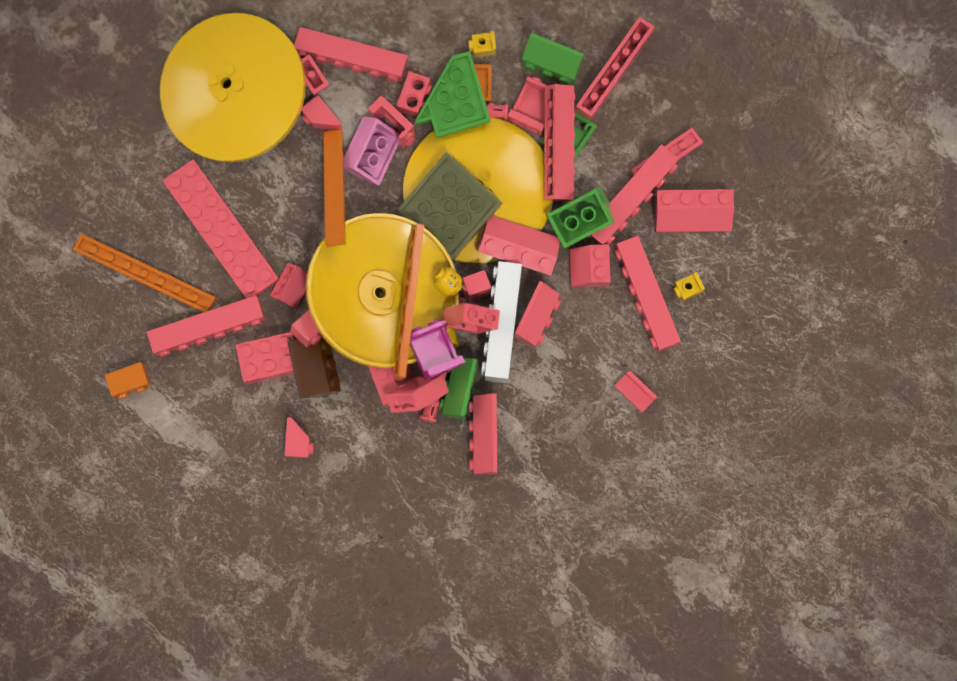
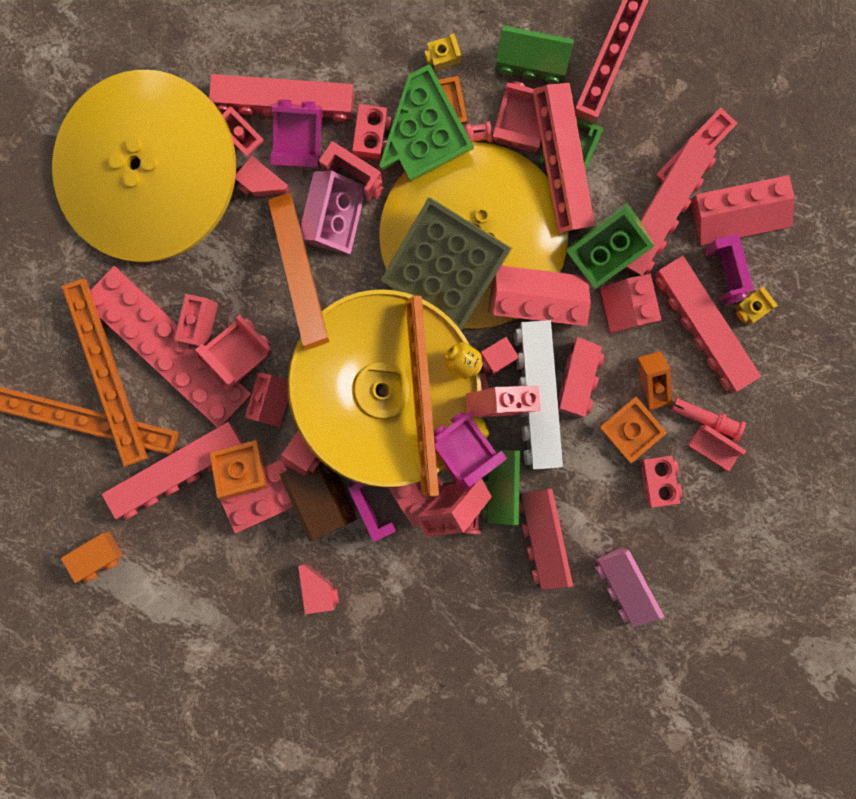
camera: 15 degrees left, 5 degrees up
none -> orange tile [61,278,148,467]
none -> coral panel [174,294,218,347]
none -> coral panel [195,315,272,391]
none -> orange plate [210,440,267,501]
none -> dark pink panel [270,99,322,168]
none -> dark pink panel [348,481,397,542]
none -> bright pink slope [595,547,664,627]
none -> orange plate [598,396,667,464]
none -> orange slope [638,351,673,410]
none -> coral brick [639,456,682,508]
none -> coral pin [671,398,746,442]
none -> dark pink panel [703,234,754,305]

